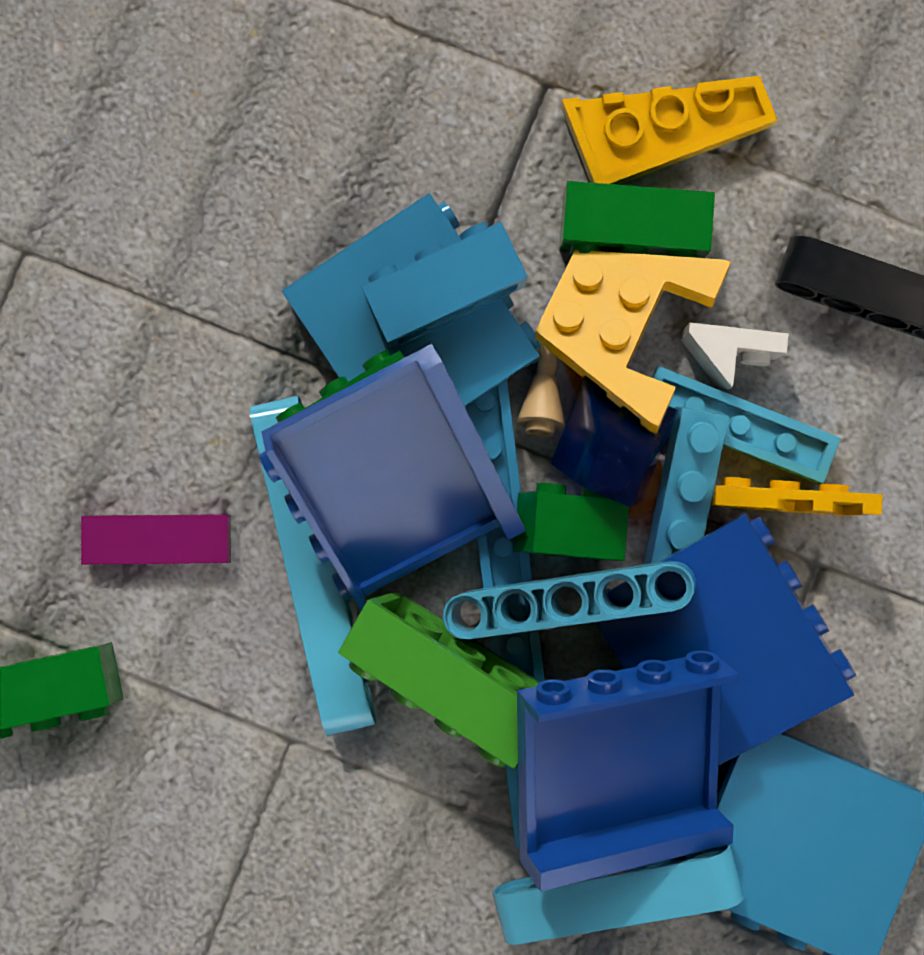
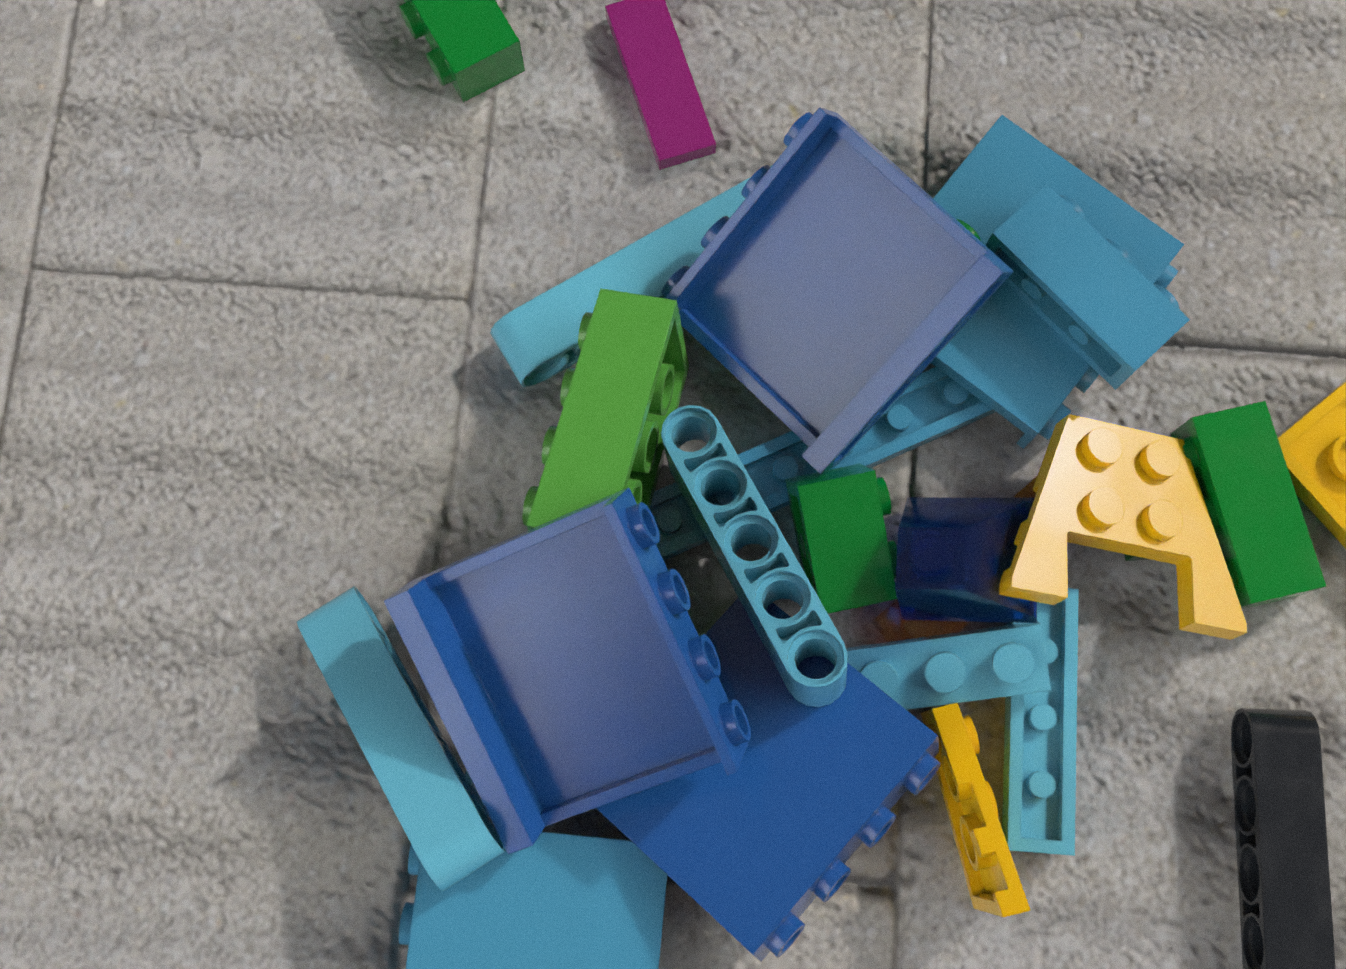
camera: 70 degrees right, 10 degrees down
tan cone [516,346,565,438] -> none
white slope [680,322,789,392] -> none

